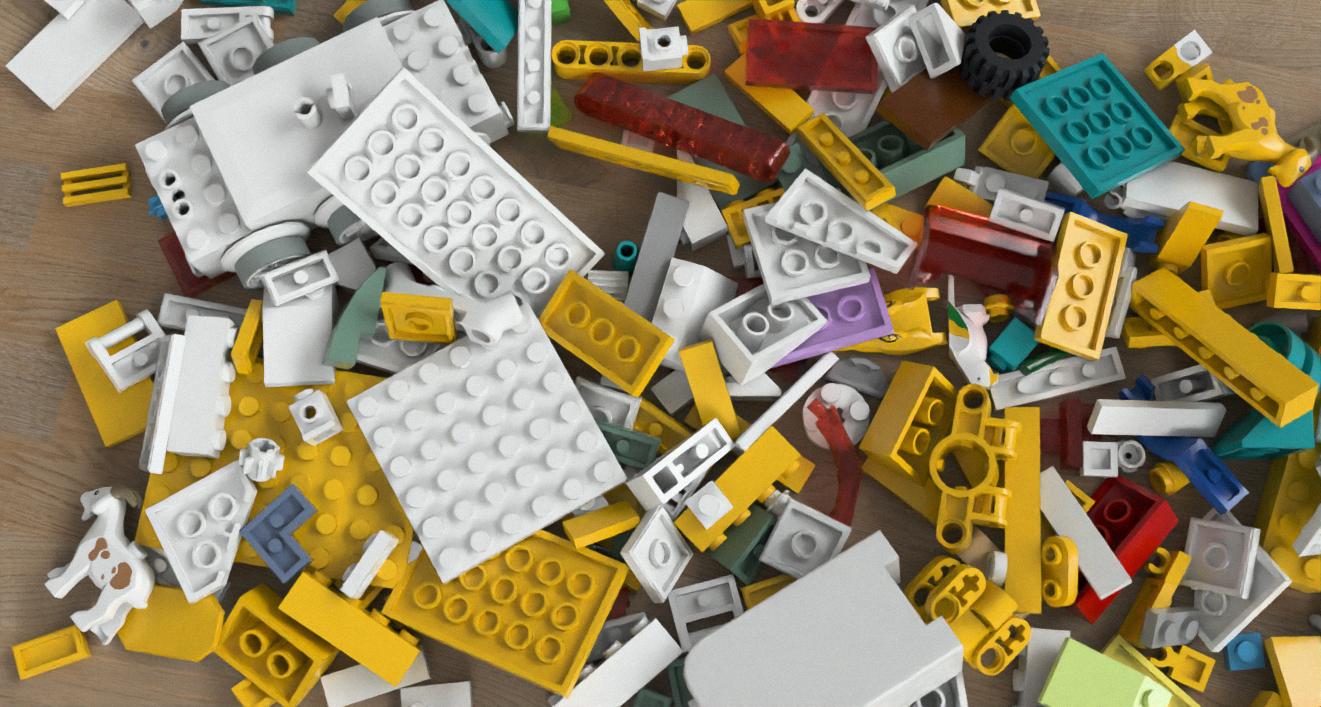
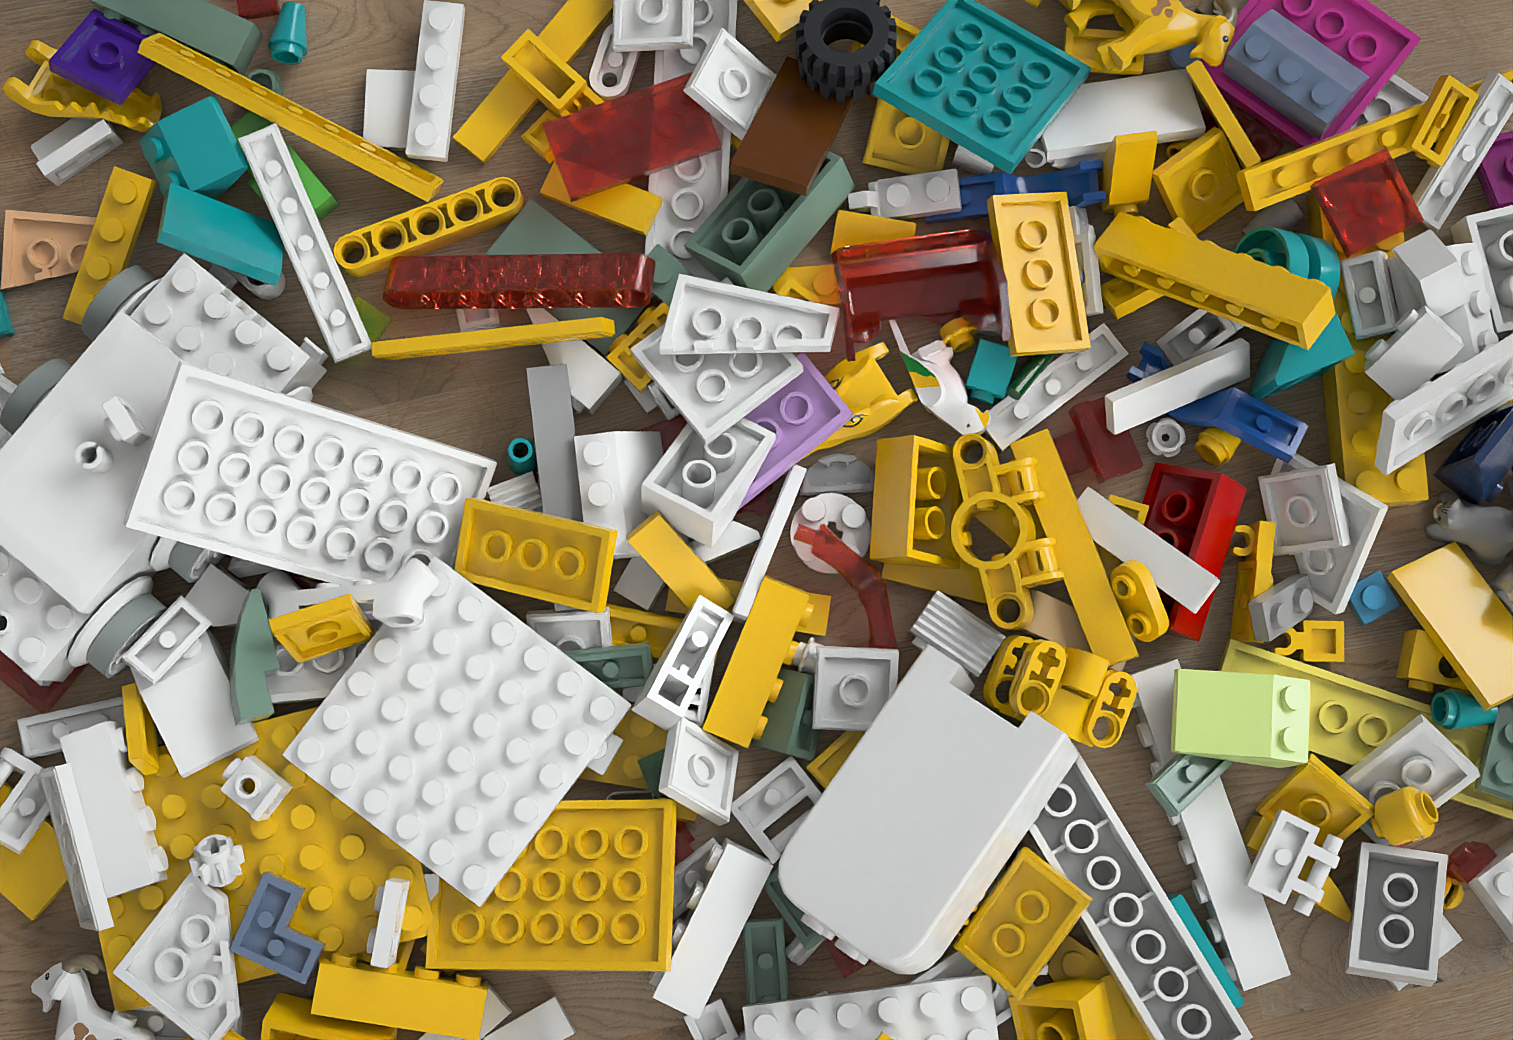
camera: 25 degrees left, 5 degrees up
yellow tile [562,499,640,549] -> none
white brick [639,26,688,72] -> none
white plate [685,480,734,529] -> none
yellow tile [795,113,896,211] -> none
white slope [908,3,965,78] -> none
white tile [985,551,1007,588] -> none
white plate [988,187,1066,242] -> none
white plate [1080,441,1118,478] -> none
none -> white brick [908,590,1006,678]

